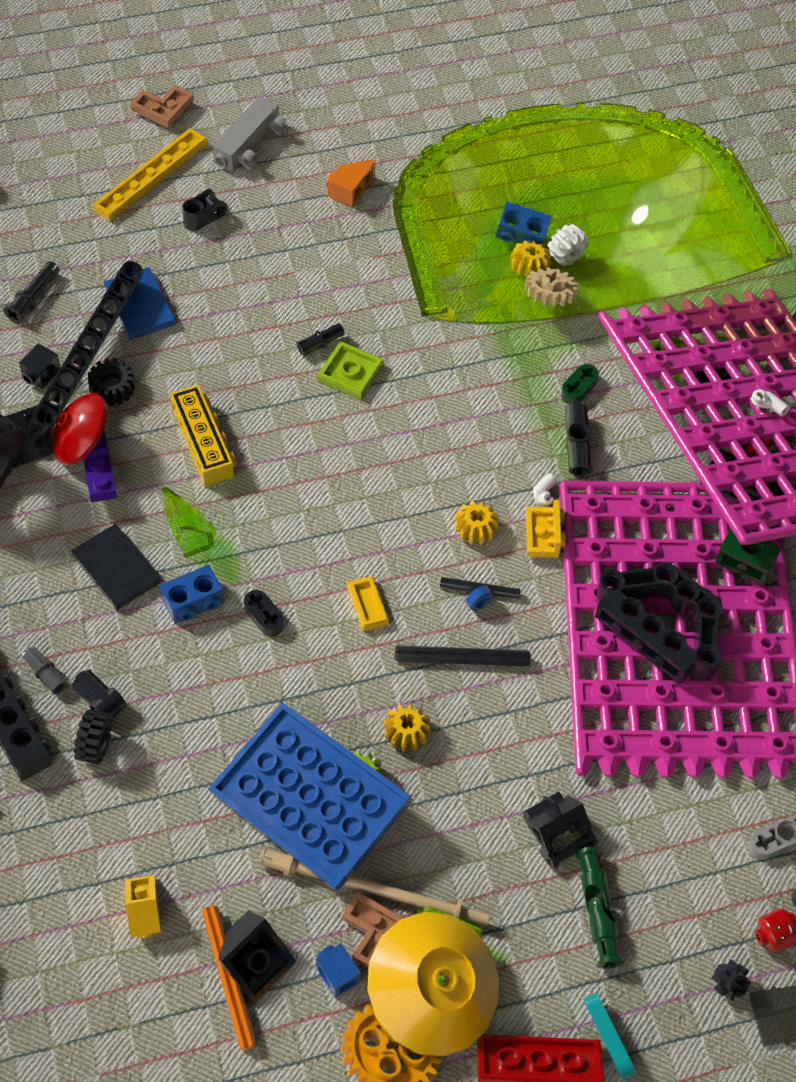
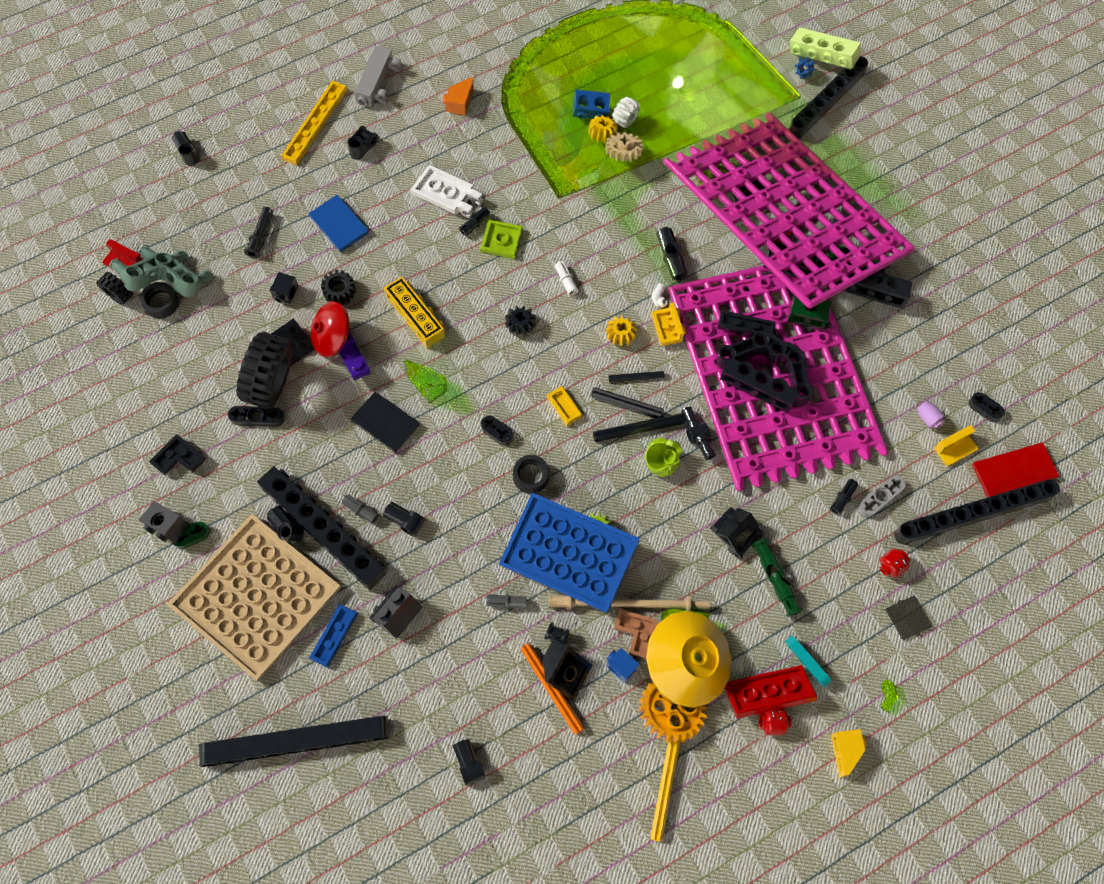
camera: 15 degrees left, 10 degrees up
black beam [28,261,143,438] -> none
black tyre [74,709,113,765] -> none
yellow slope [125,875,161,938] -> none
nougat plate [130,85,194,128] -> none
blue brick [159,564,224,624] -> none
yellow gear [383,703,431,753] -> none
blue tile [465,586,493,611] -> none
dark green beam [561,364,599,404] -> none
black gear [711,959,751,1001] -> none
white arm [751,389,790,417] -> none
none -> black brick [369,586,423,639]
none -> white tile [410,165,483,218]
none -> black piece [452,739,486,786]
none -> dark grey axle [486,593,527,610]
none -> black gear [505,305,536,337]
none -> black tyre [513,455,549,494]
none -> black bush [544,622,570,644]
none -> white axle [555,261,579,296]
none -> black axle [591,387,664,418]
none -> lime hair [644,437,683,477]
none -> black pin [681,406,716,461]
none -> black tile [717,310,776,336]
none -> black axle [829,479,858,515]

